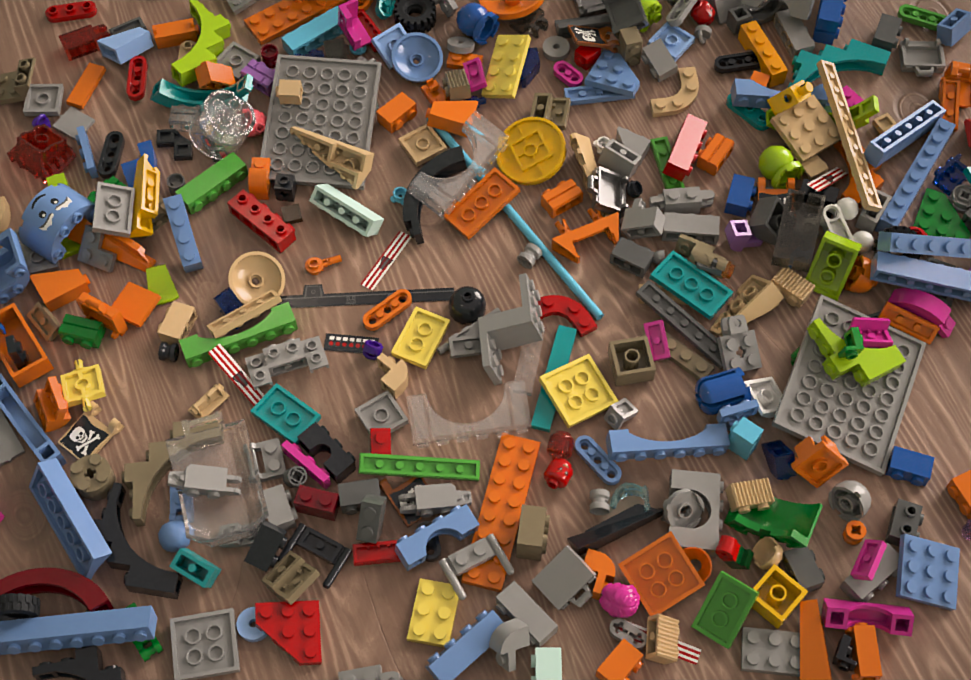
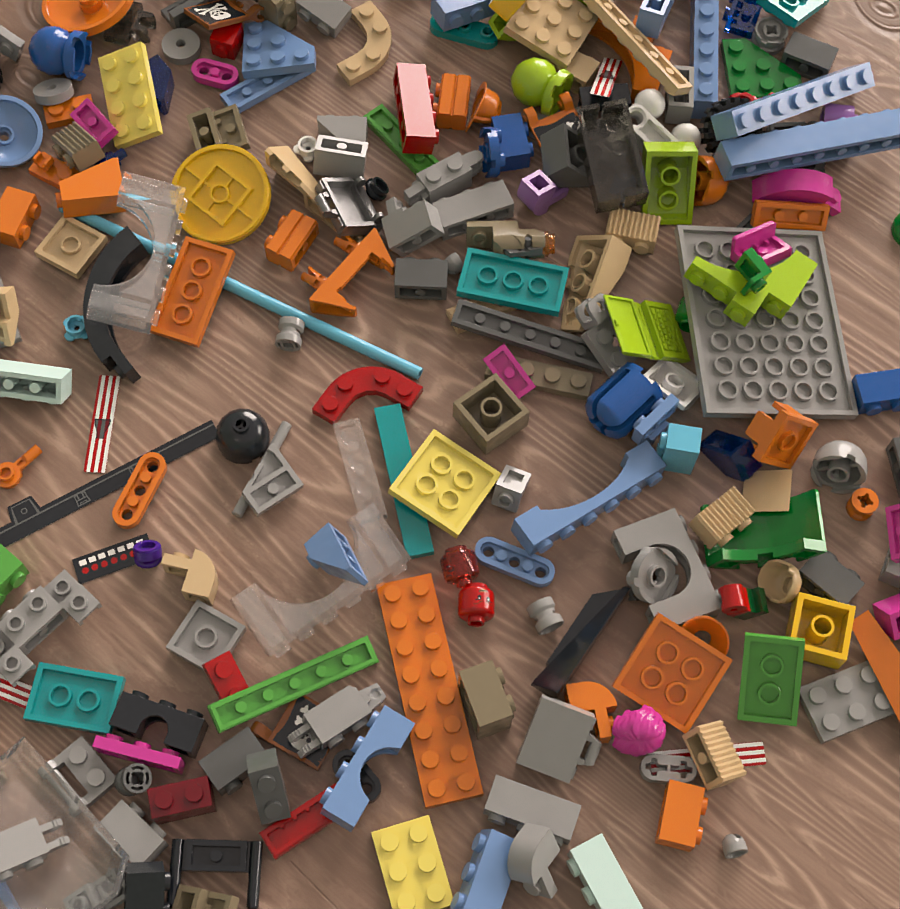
camera: 30 degrees left, 5 degrees up
light yellow plate [391,307,450,369] -> none
light grey plate [439,533,514,600] -> none
light grey bracket [478,273,544,385] -> none
clear light blue helmet [610,482,650,512] -> none
none -> medium blue slope [304,522,368,586]
none -> orange piece [465,81,502,133]
none -> blue plate [479,127,506,178]
none -> lime piece [603,295,691,363]
none -> tan sticker [742,470,792,512]

